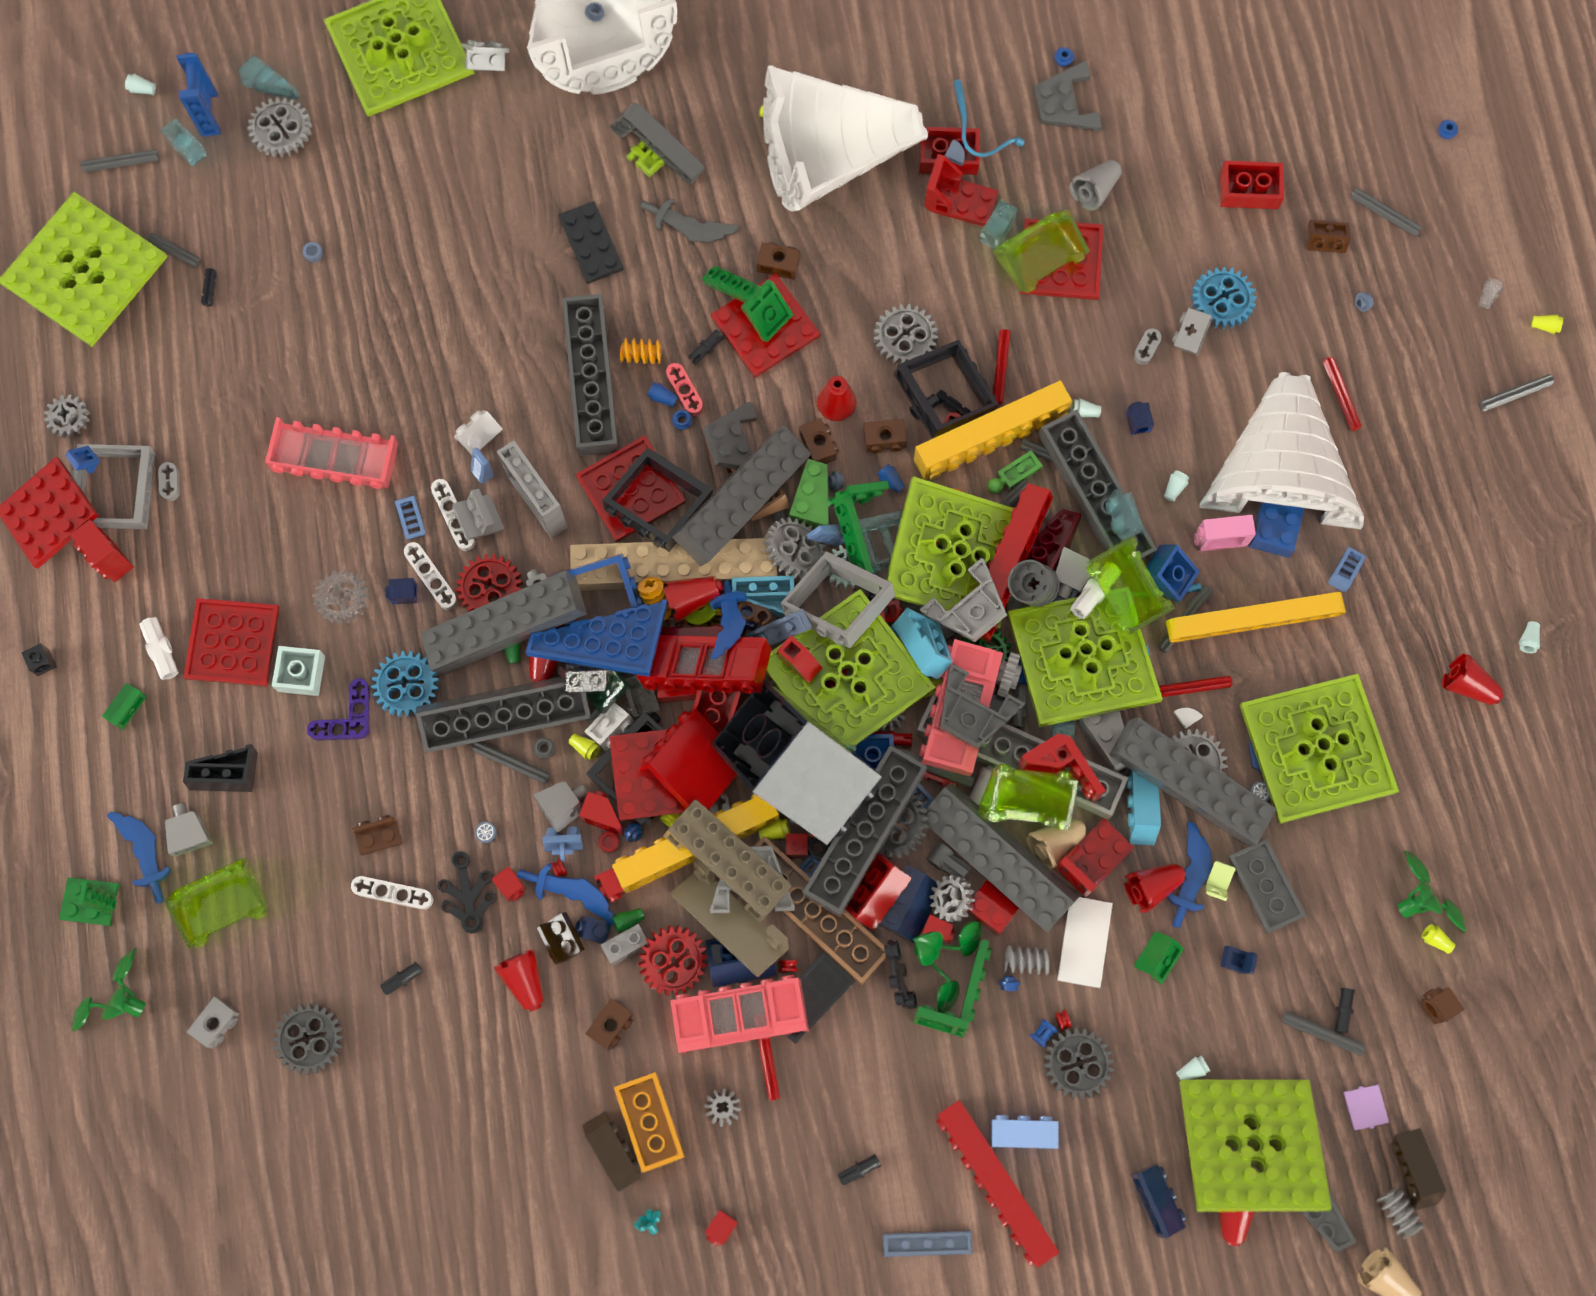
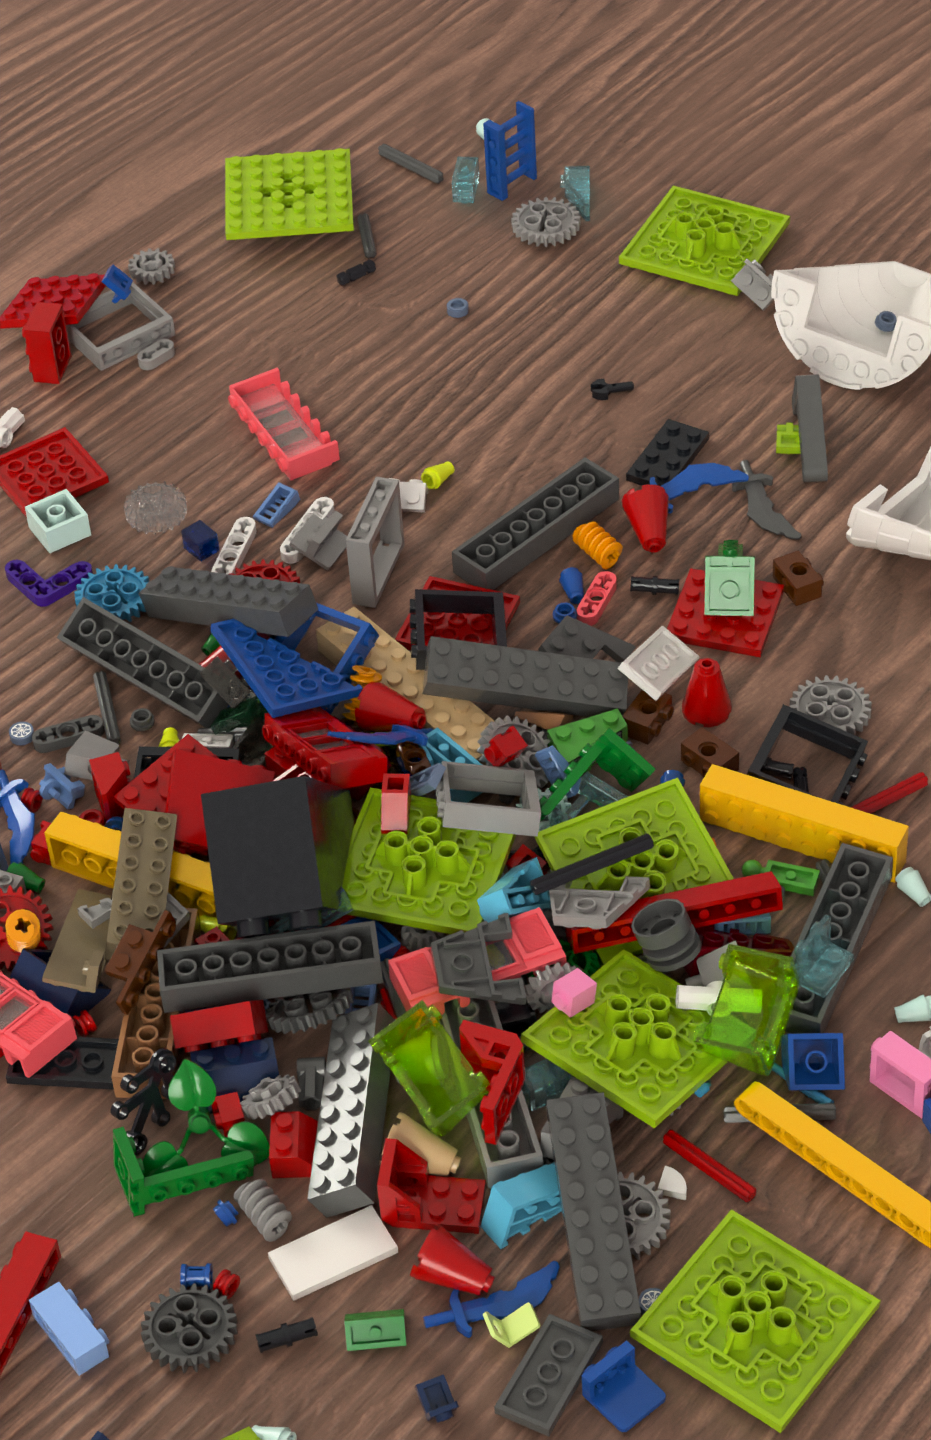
camera: 55 degrees right, 30 degrees down
none -> light orange piece [5,909,41,953]
none -> dark grey beam [32,715,104,753]
none -> reddish brown bracket [104,910,176,1015]
none -> black pin [255,1317,318,1353]
none -> neon yellow cone [421,461,455,489]
none -> red brick [484,725,528,767]
none -> black axle [530,833,654,895]
none -> bright pink brick [551,968,597,1018]
none -> blue bracket [581,1340,666,1432]
none -> black bar [591,379,634,400]
none -> white tile [618,626,700,701]
none -> red cone [621,484,669,553]
none -> blue sword [650,463,749,513]

